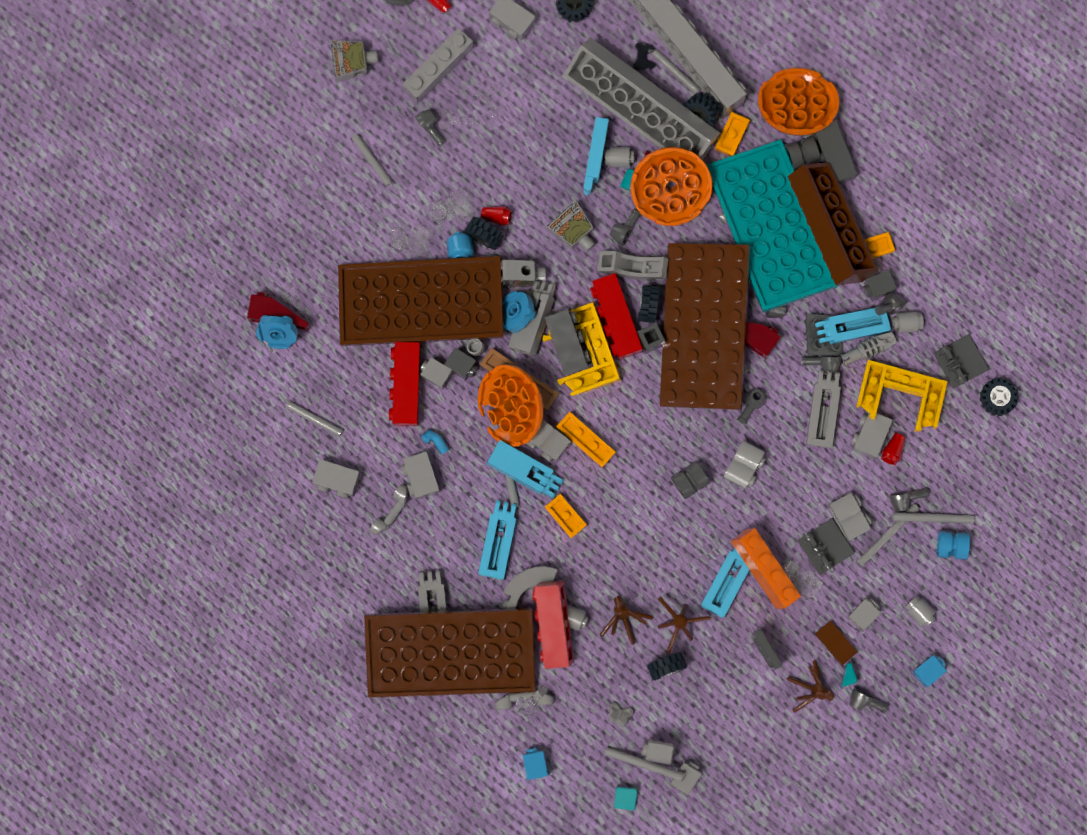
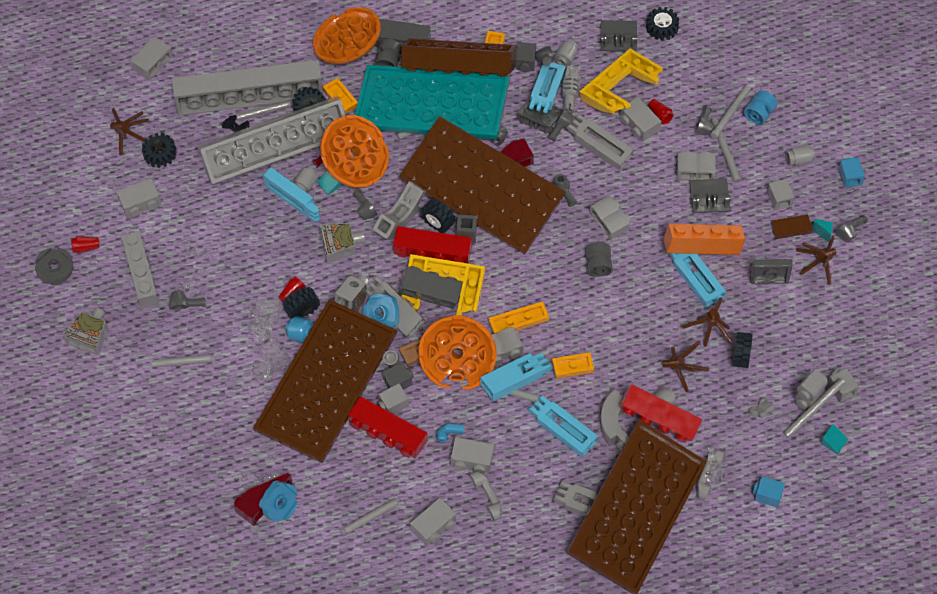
camera: 60 degrees left, 20 degrees down
clear brick [782,560,823,601] -> none

